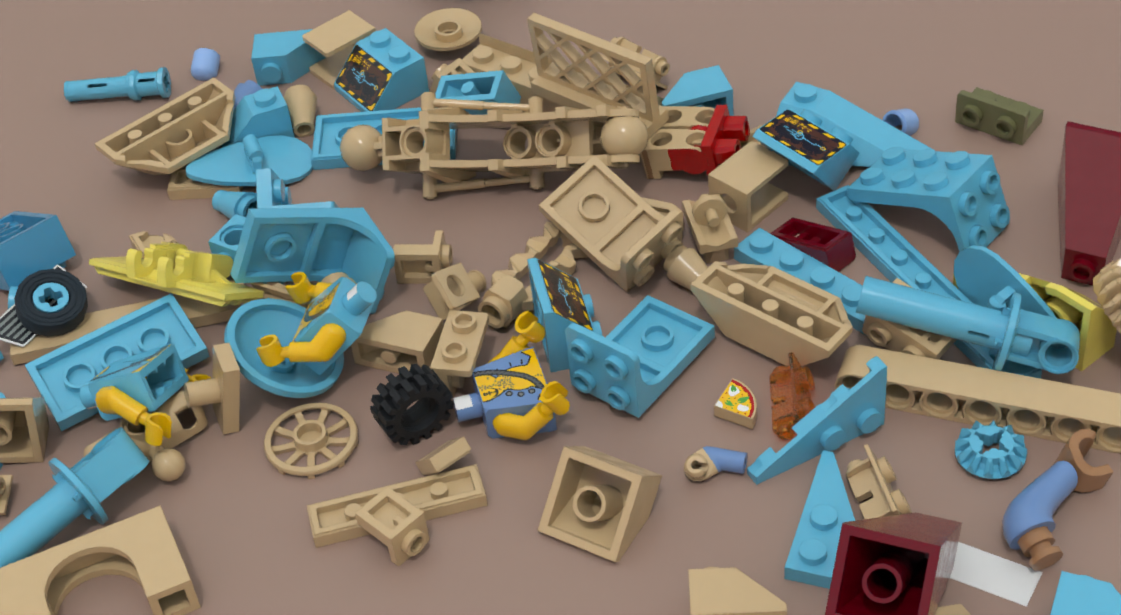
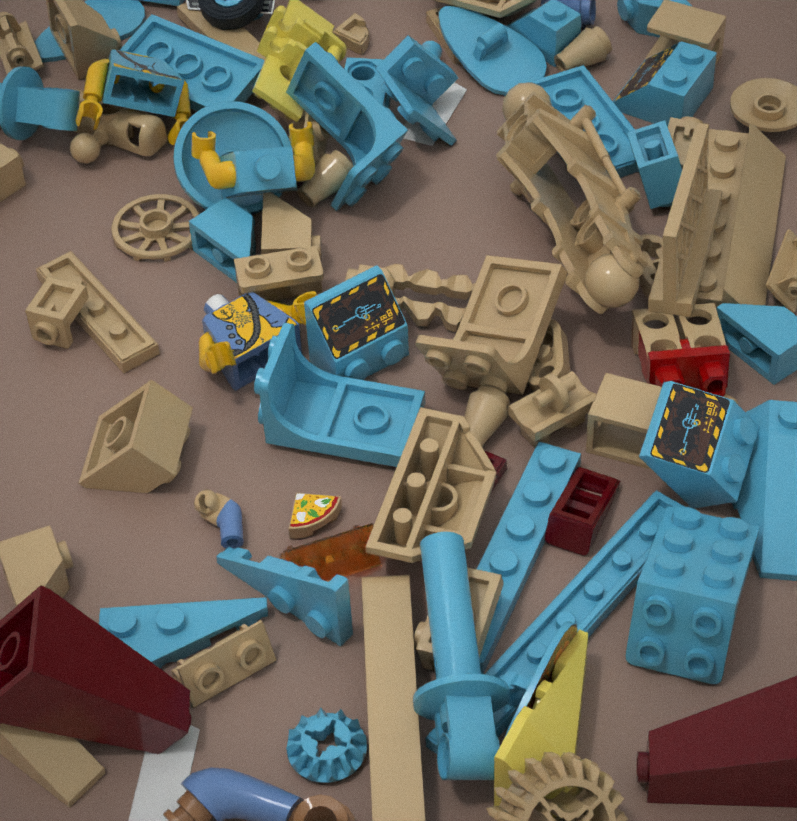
camera: 65 degrees right, 5 degrees up
tan tile [184,343,240,434] -> none
black tyre [370,364,454,446] -> none
tan bracket [393,230,453,284] -> none
tan tile [415,436,471,476] -> none
tan bracket [423,262,486,320] -> none
none -> medium azure slope [189,197,256,283]

